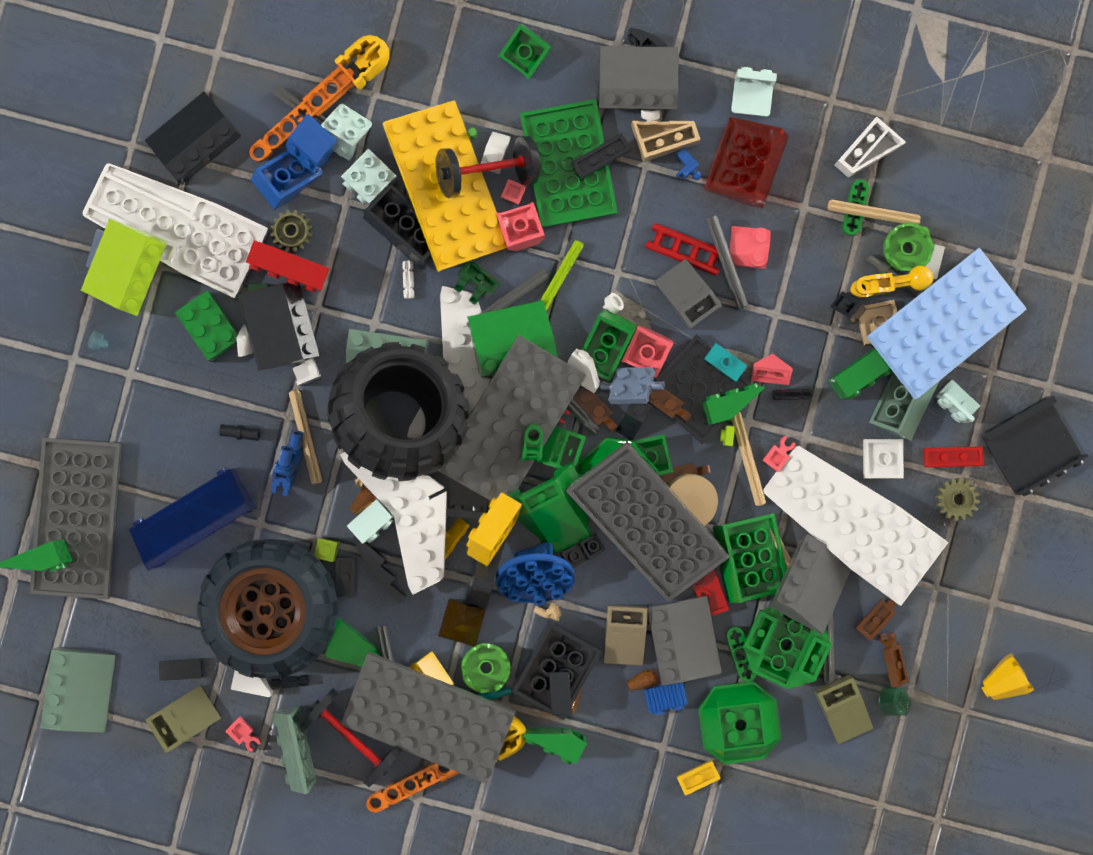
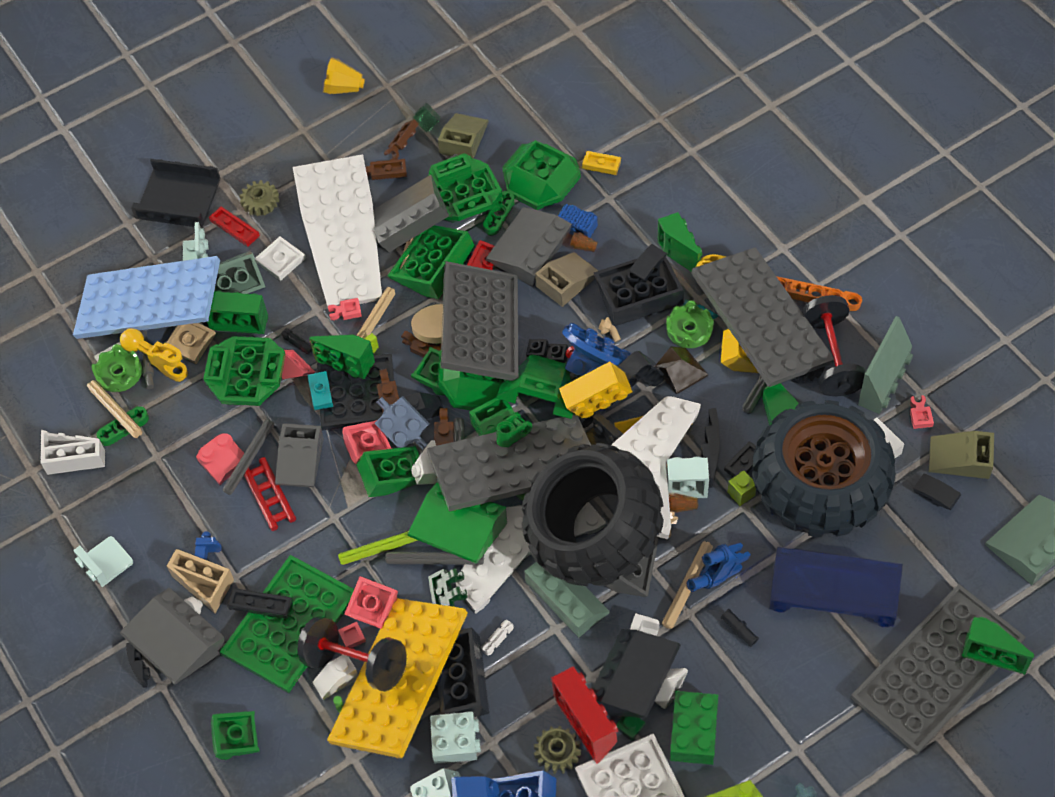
camera: 135 degrees left, 30 degrees down
white tile [603,293,624,314] -> none
clear red slope [704,117,789,209] -> none
black slope [830,291,866,324] -> none
none -> green piece [203,336,286,406]

